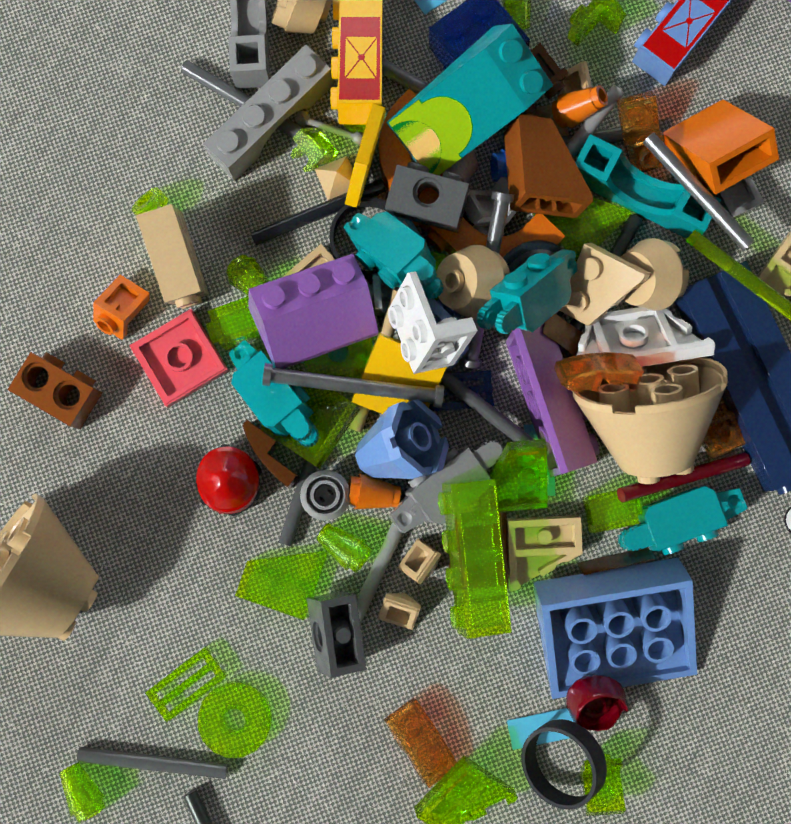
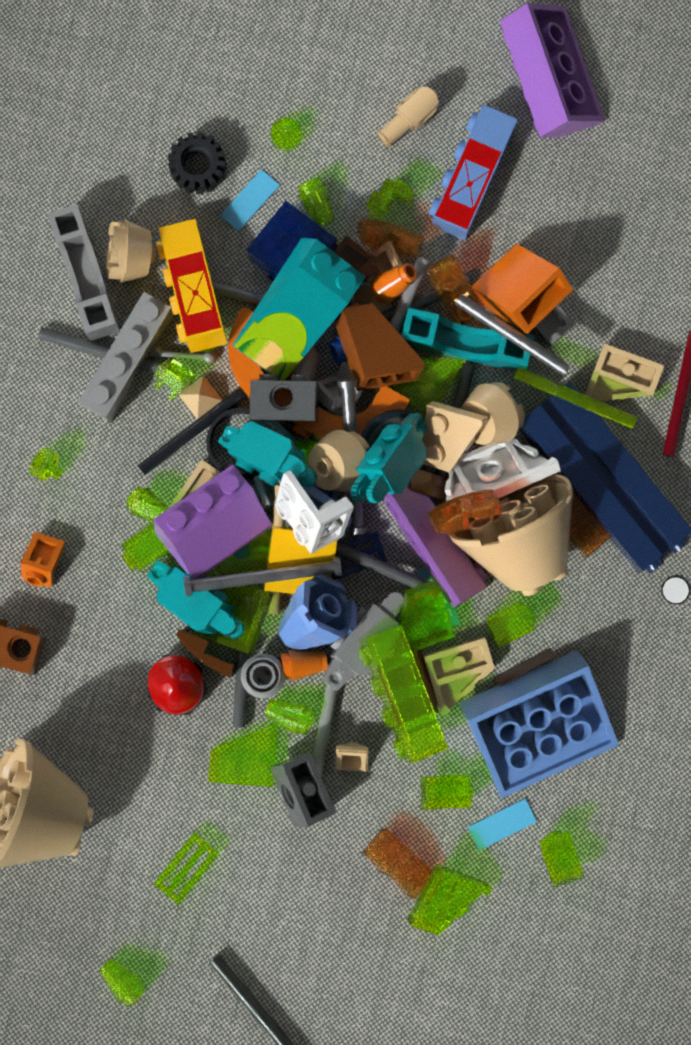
camera: 10 degrees left, 0 degrees up
dark grey bar [77,747,228,779] -> none
coral tile [129,309,230,408] -> none
tan brick [136,204,209,309] -> none
clear neon green tile [198,681,272,758] -> none
yellow tile [345,104,386,208] -> none
tan slope [397,538,442,585] -> none
black tyre [521,719,607,810] -> none
dark red hair [566,675,629,731] -> none
dark red bar [617,452,750,502] -> none
teal hinge [617,486,748,555] -> none
none -> clear orange slope [357,219,424,256]
none -> clear neon green bracket [420,775,474,810]

